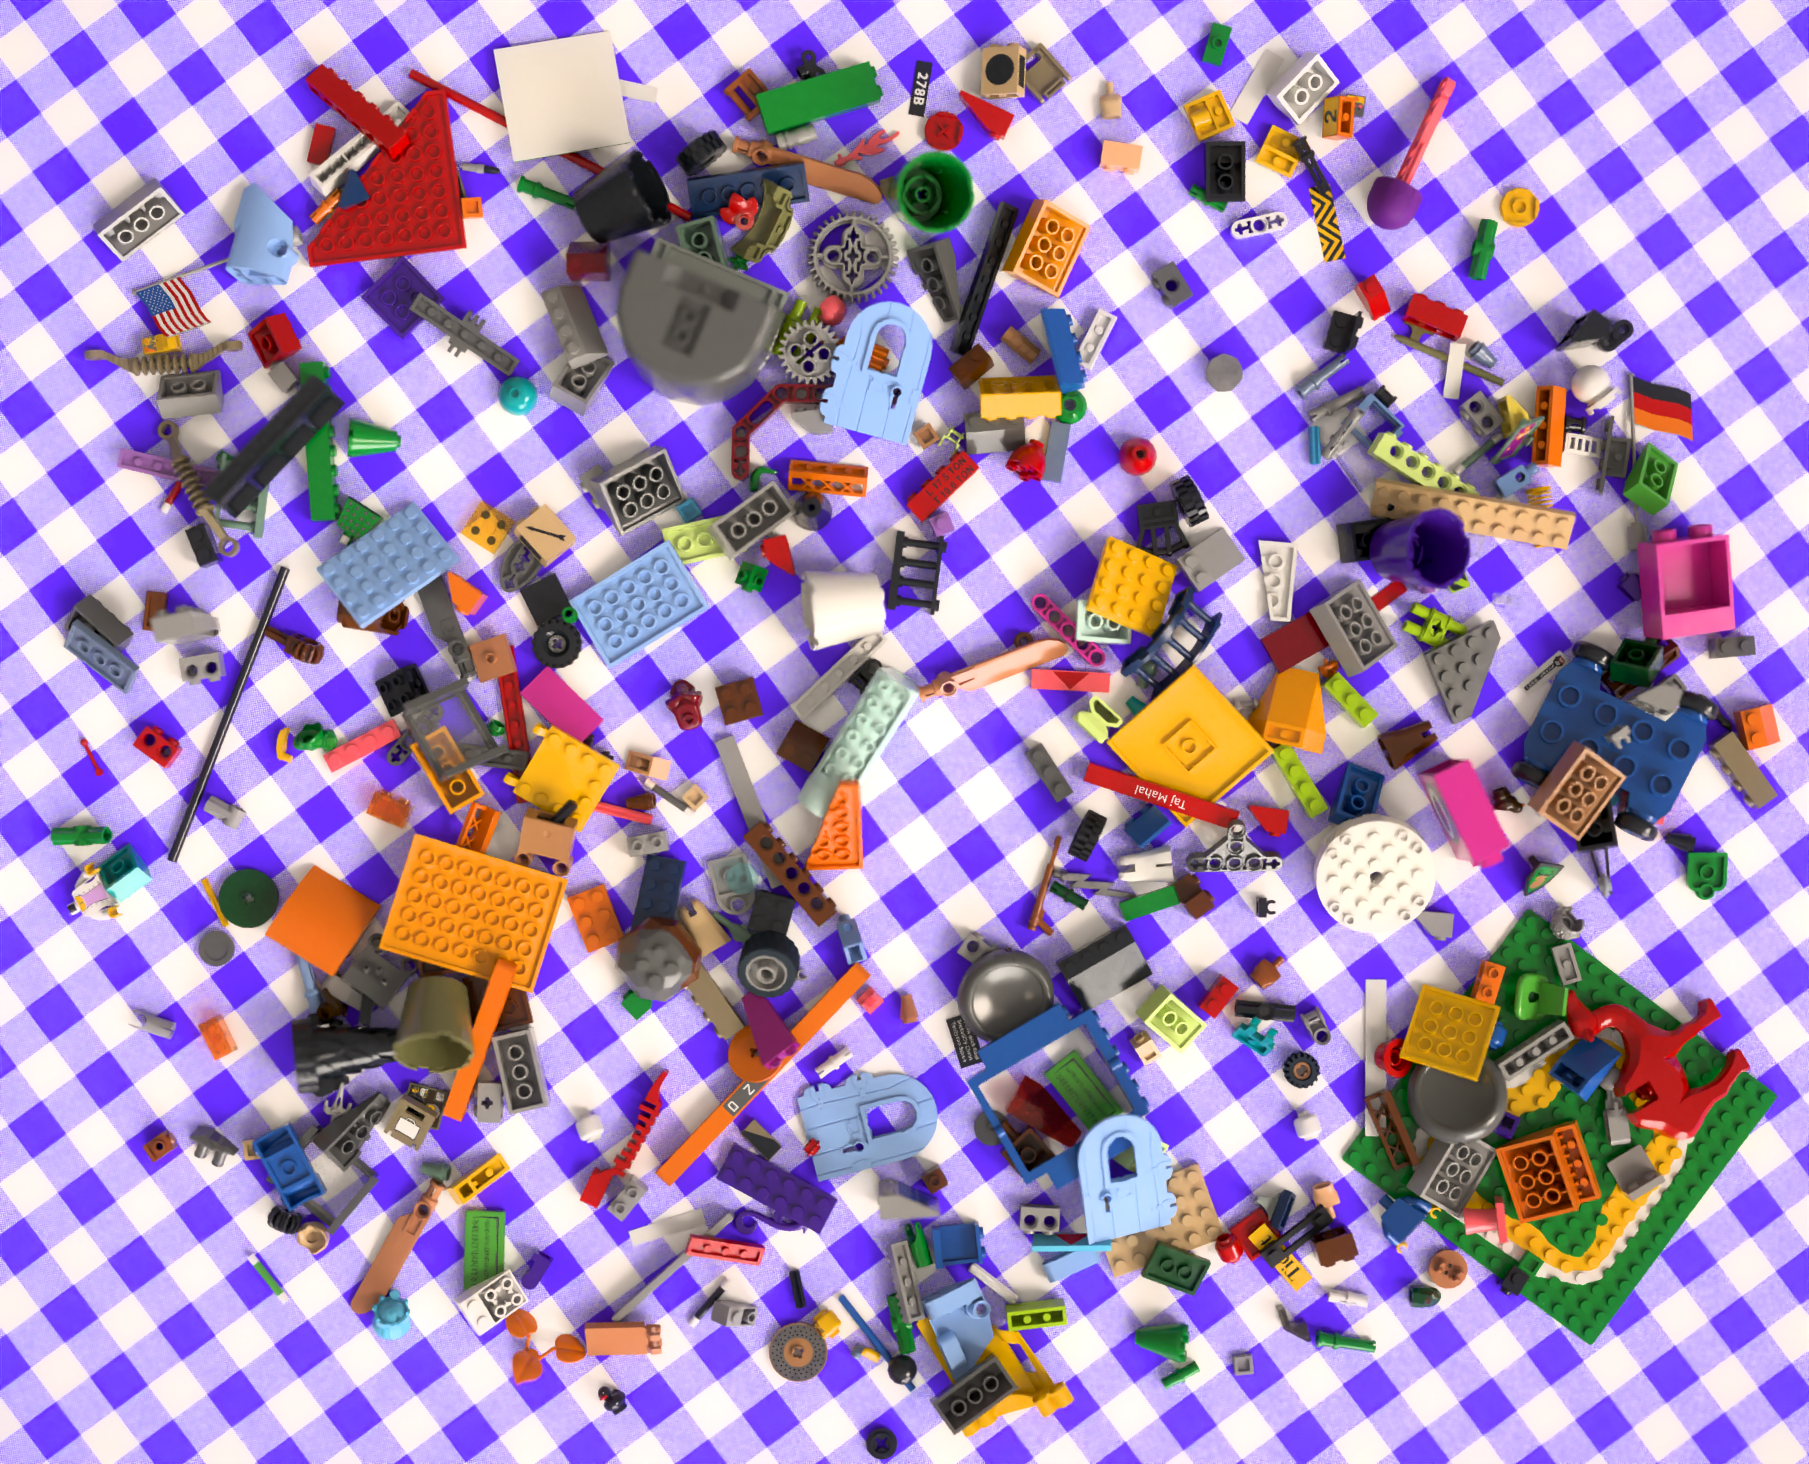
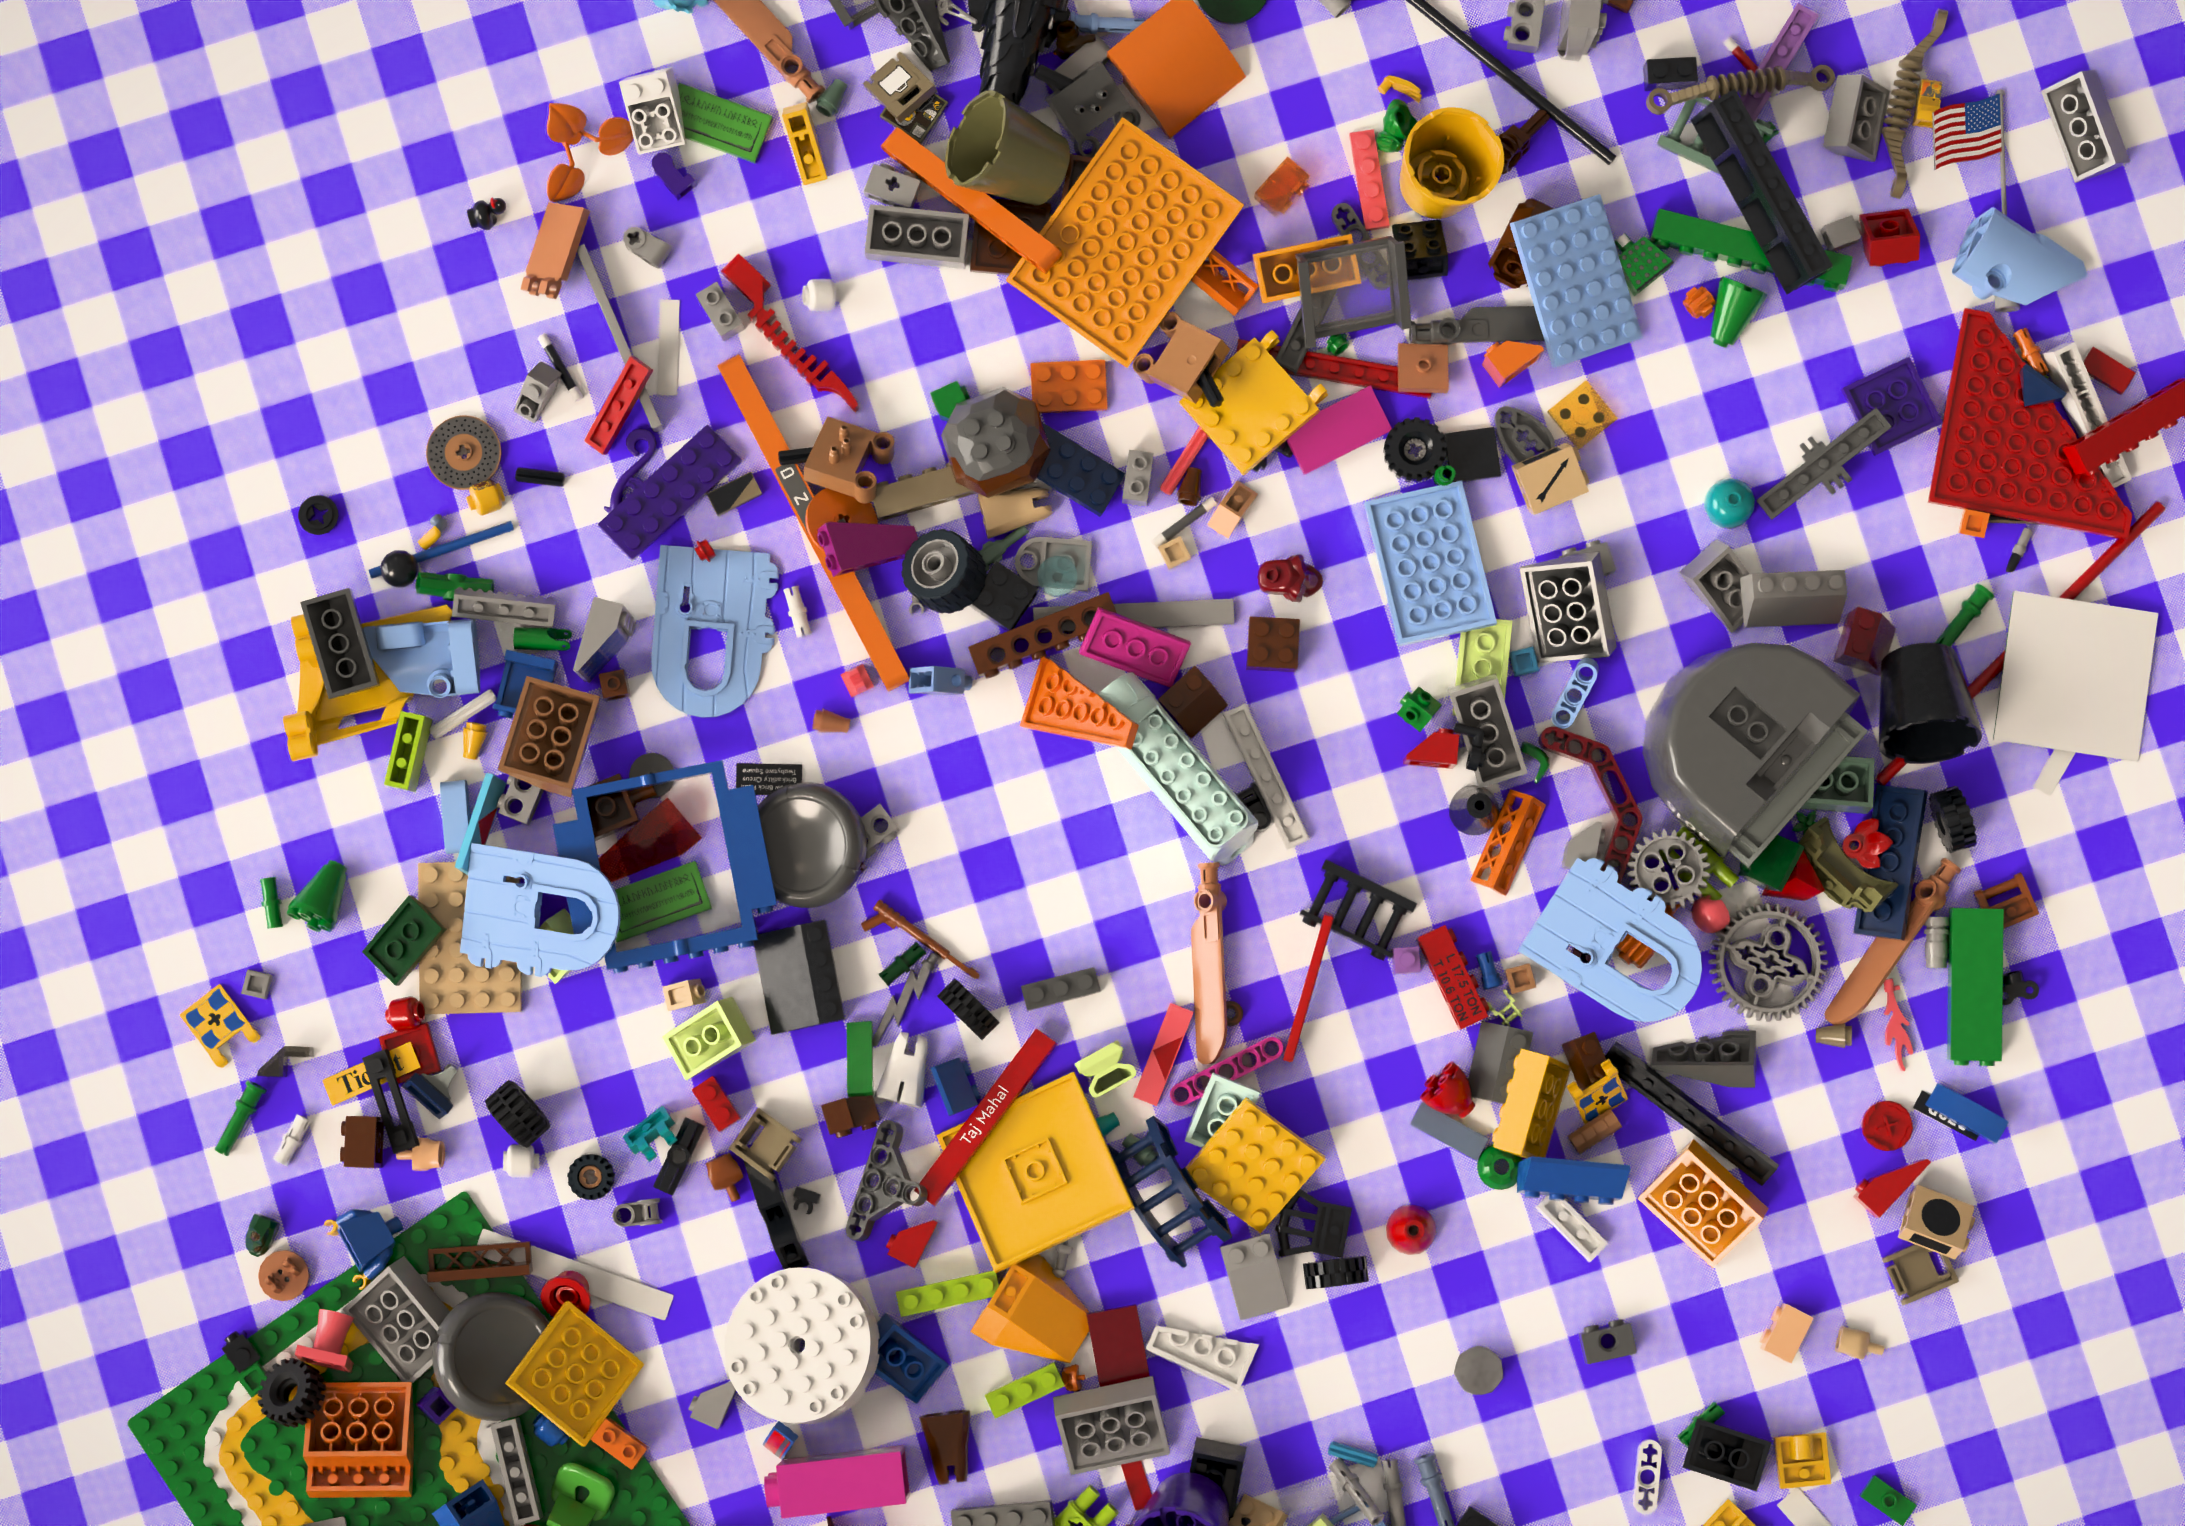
camera: 110 degrees right, 5 degrees down
white cone [801,571,886,650] -> none
green cone [888,151,975,233] -> none
none -> yellow flag [180,984,261,1068]
none -> black tyre [258,1358,326,1428]
none -> yellow cone [463,722,488,760]
none -> black tyre [485,1080,550,1148]
none -> medium nougat slope [498,676,600,798]
none -> light grey piece [623,227,672,269]
none -> dark tan container [729,1107,803,1181]
none -> black slope [743,1160,810,1269]
none -> slope [762,1421,799,1460]
none -> medium nougat piece [778,416,895,504]
none -> dark pink tile [1079,607,1191,688]
none -> red tile [1283,912,1334,1062]
none -> yellow cone [1399,107,1504,219]
none -> black plate [1454,723,1486,771]
none -> blue pin [1476,951,1503,990]
none -> light blue beam [1551,658,1599,729]
none -> yellow flag [1566,1059,1628,1124]
none -> orange gear [1683,286,1716,319]
none -> dark green slope [1738,835,1805,892]
none -> red slope [1762,850,1825,901]
none -> blue slope [1925,1083,2009,1144]

